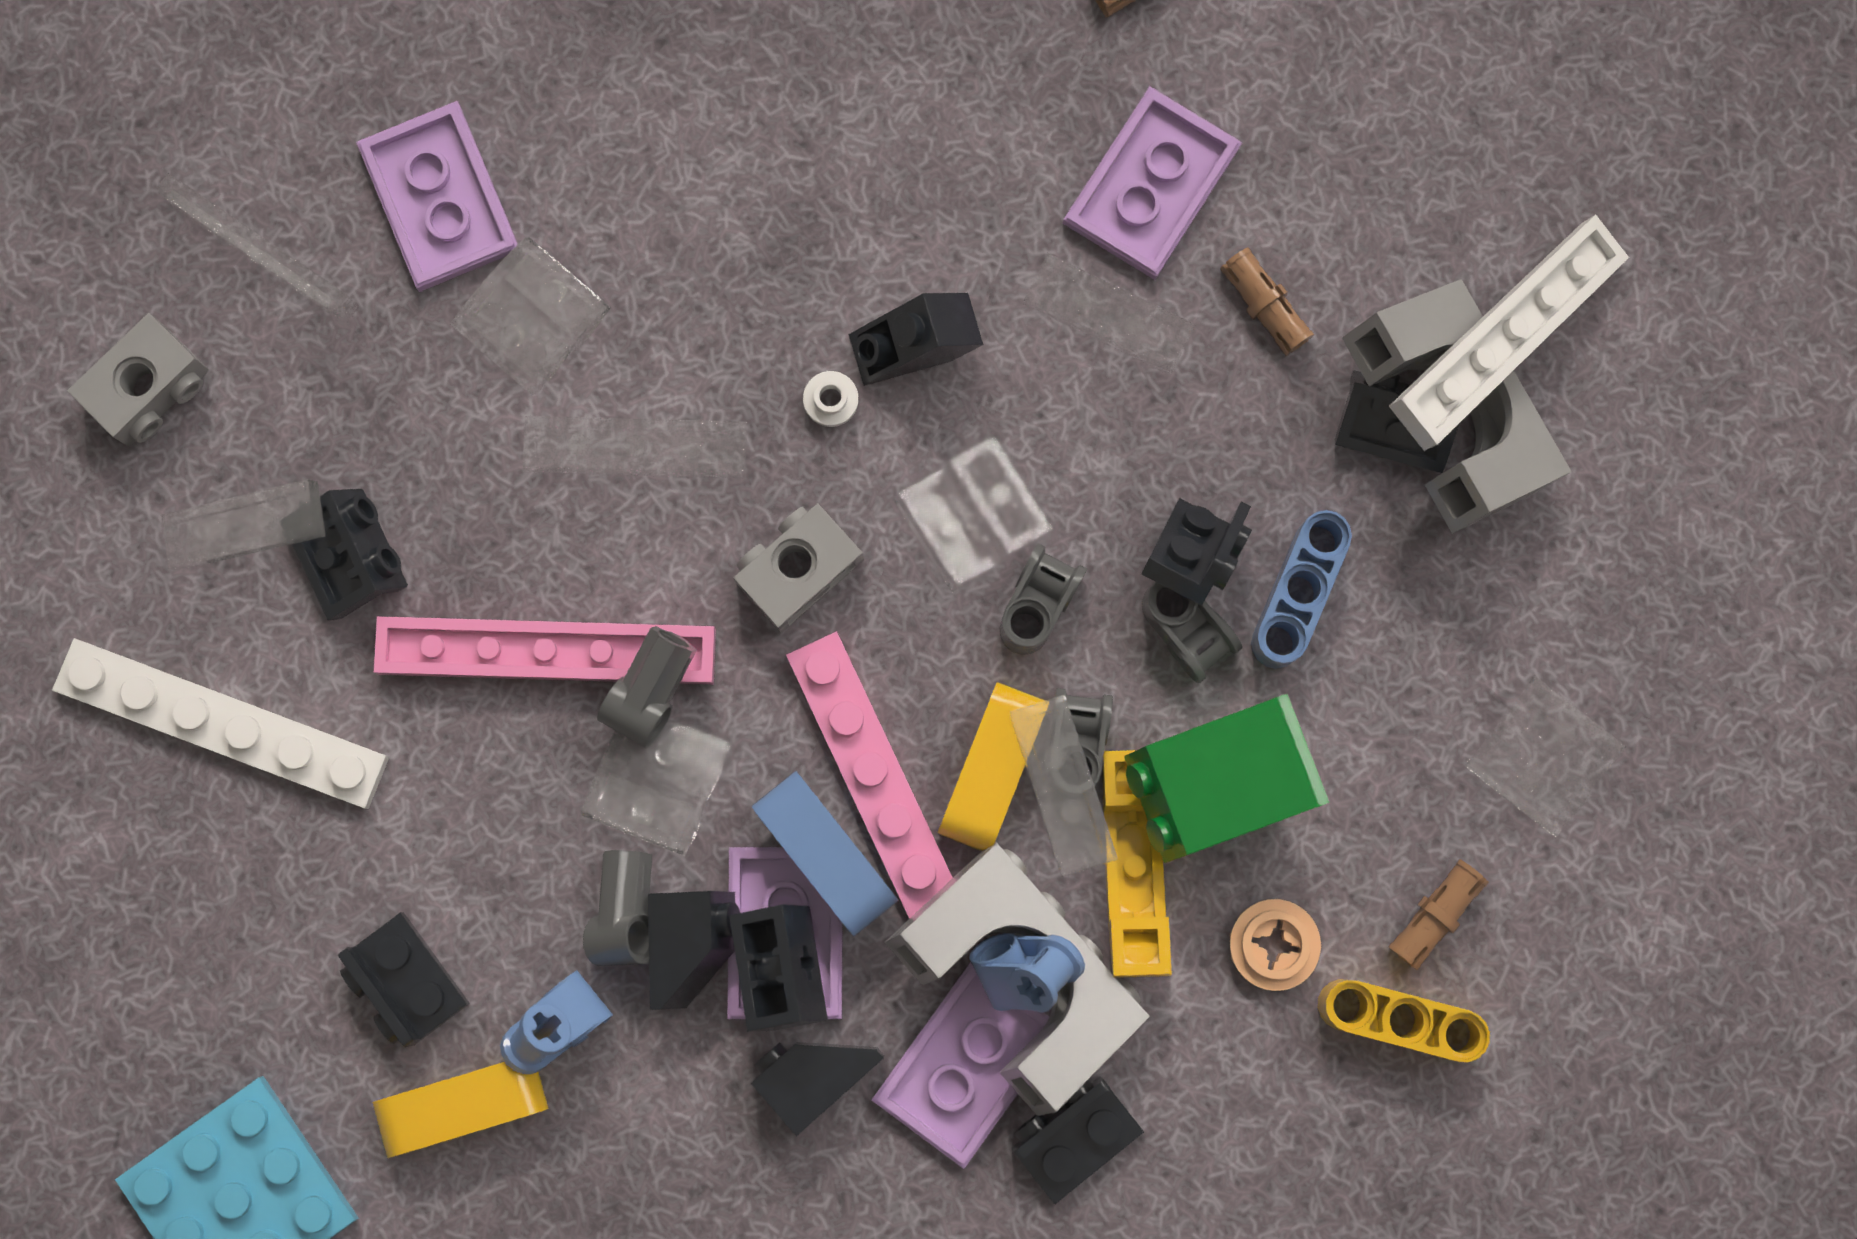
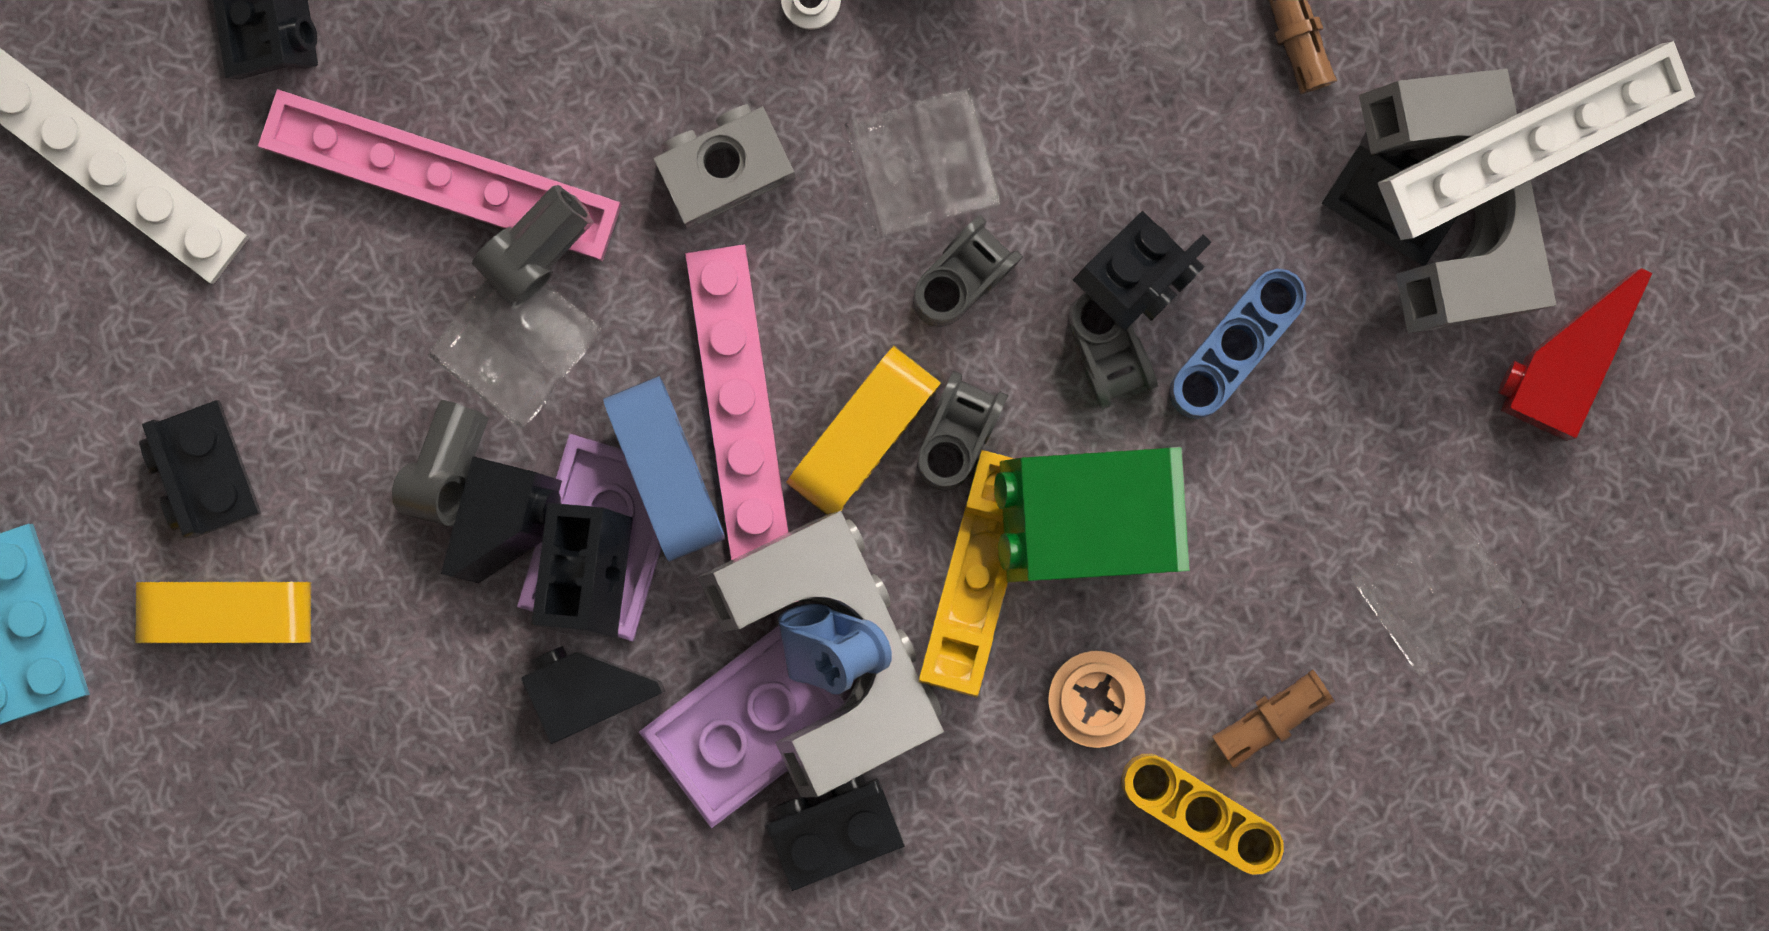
camera: 25 degrees right, 5 degrees up
medium blue piece [500,971,613,1074] -> none
clear tile [1009,694,1118,878] -> none
none -> red slope [1498,268,1653,441]

